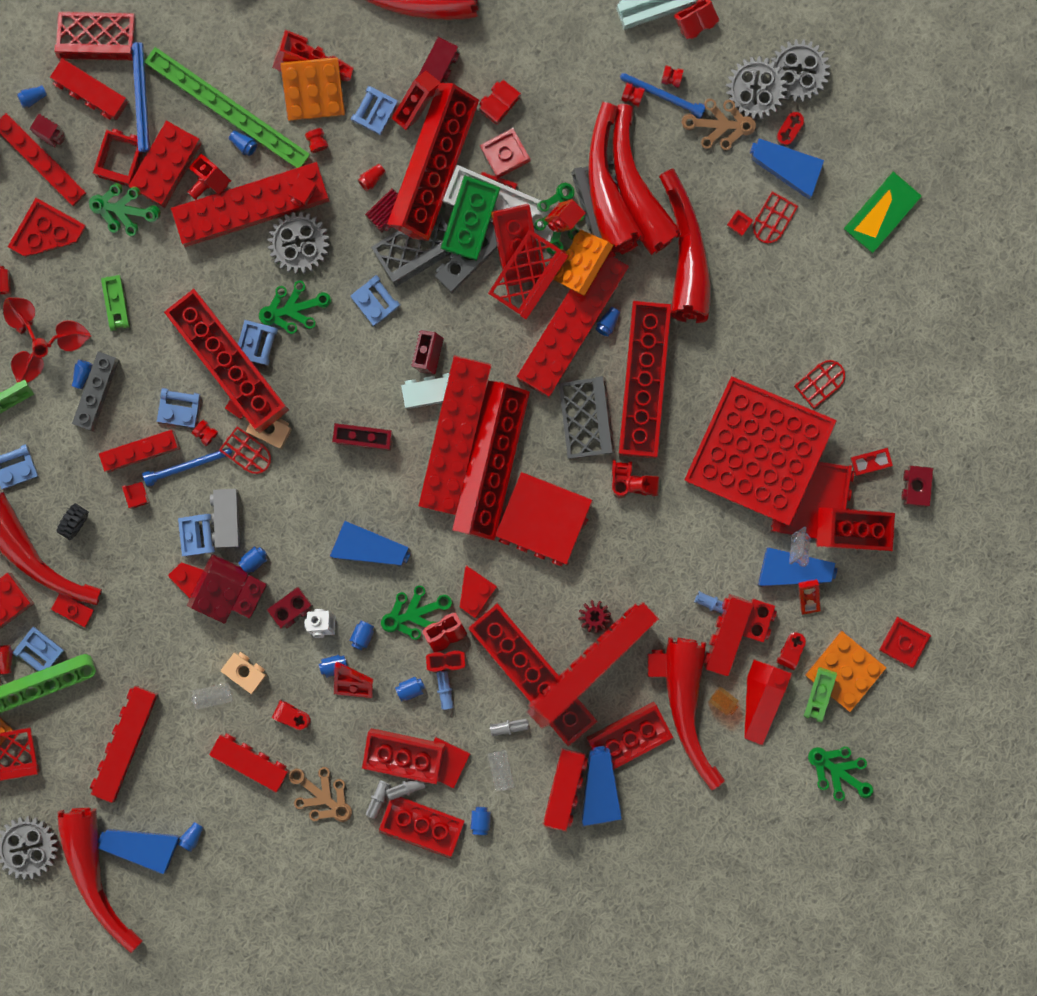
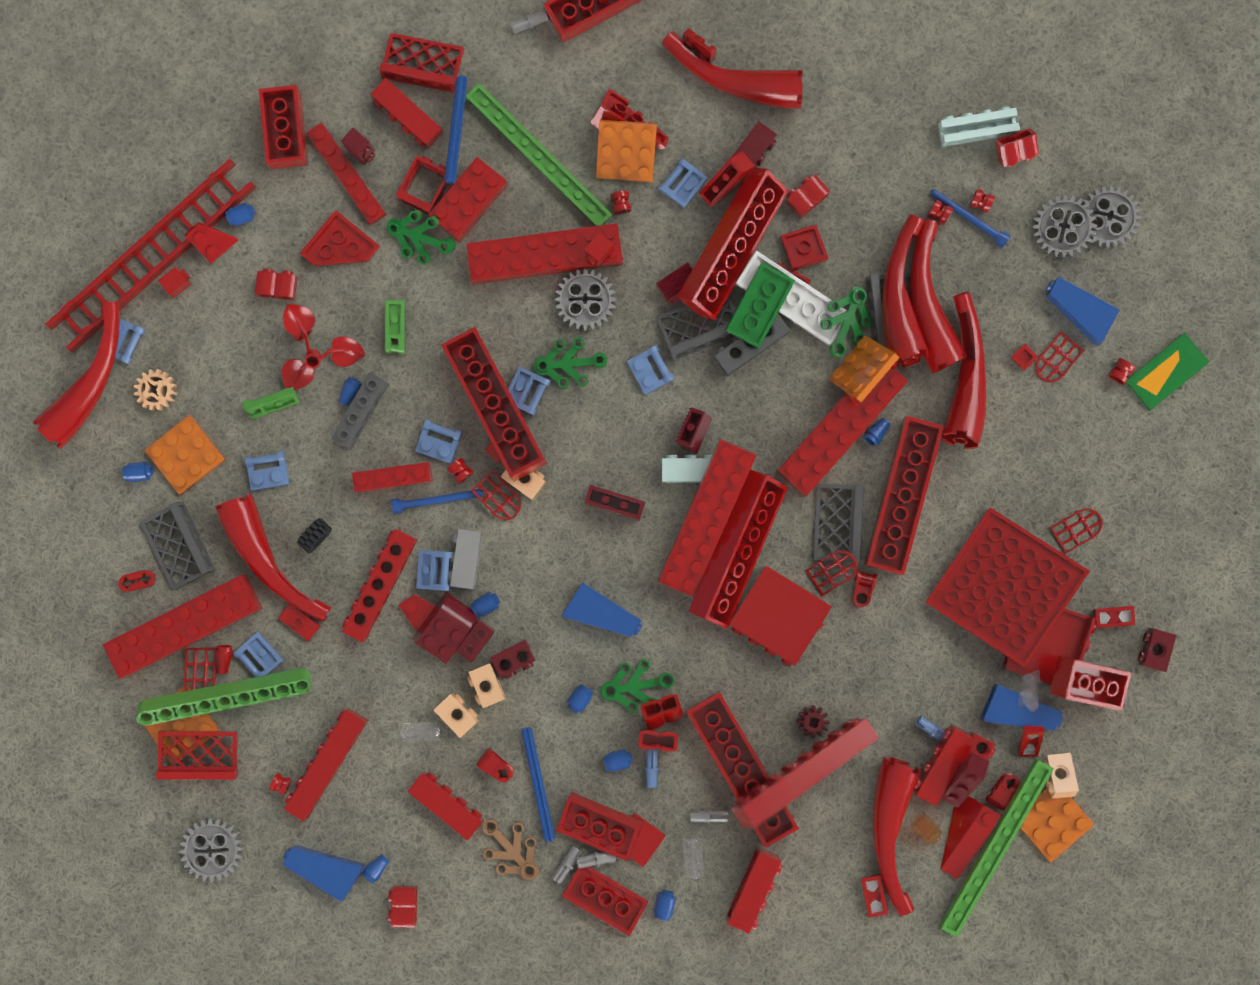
camera: 15 degrees right, 0 degrees up
blue cone [17,85,47,108] -> none
red brick [57,807,143,953] -> none
red panel [122,482,149,509] -> none
red brick [187,154,231,200] -> none
blue cone [229,130,258,156] -> none
white brick [304,609,336,638] -> none
blue brick [319,655,347,678] -> none
red wing [334,662,373,698] -> none
red cone [357,164,386,191] -> none
red wing [459,565,497,618] -> none
red fence [488,229,568,319] -> none
red plate [491,203,542,287] -> none
red brick [544,199,586,233] -> none
blue slope [582,746,621,826] -> none
red slope [586,701,674,770] -> none
red piece [626,476,659,496] -> none
red brick [647,650,667,677] -> none
medium nougat plant [681,98,756,150] -> none
red beam [776,112,804,146] -> none
bright green plate [804,667,837,723] -> none
green plant [808,746,873,801] -> none
red tile [879,616,931,669] -> none
none -> red wheel [269,772,292,796]
none -> red brick [342,529,418,642]
none -> red brick [388,885,418,928]
none -> light nougat brick [467,663,506,708]
none -> blue axle [521,727,555,842]
none -> red window [805,550,858,596]
none -> red piece [860,874,888,918]
none -> bright green plate [939,758,1054,937]
none -> dark red brick [941,752,990,807]
none -> light nougat brick [1044,753,1079,799]
none -> red wheel [1108,358,1135,385]

